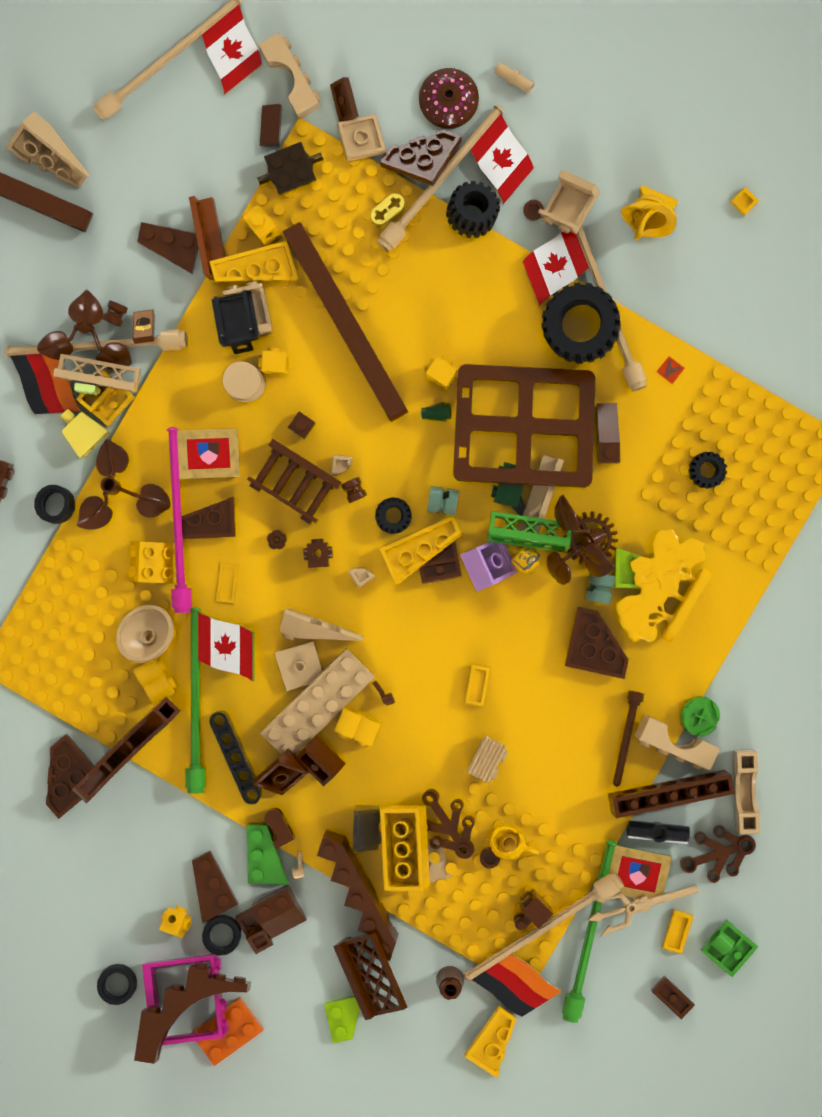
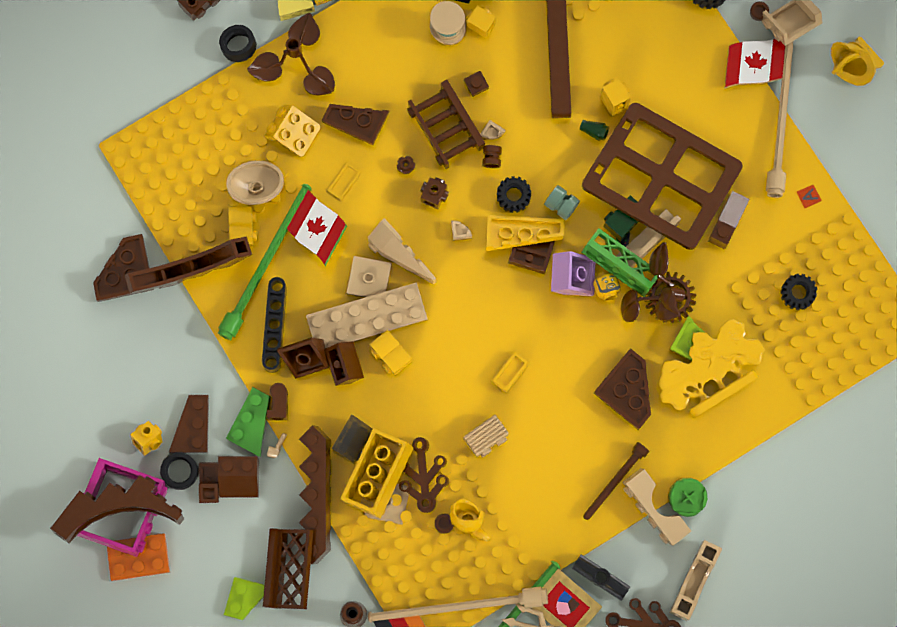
camera: 30 degrees right, 10 degrees down
black tyre [97,964,137,1005] -> none
flag [167,427,240,613] -> none
reddish brown hand [372,681,395,705] -> none
reddish brown brick [514,889,553,930] -> none
black tyre [541,282,621,364] -> none
sand green wheel [585,573,616,604] -> none
reddish brown brick [608,770,735,818] -> none

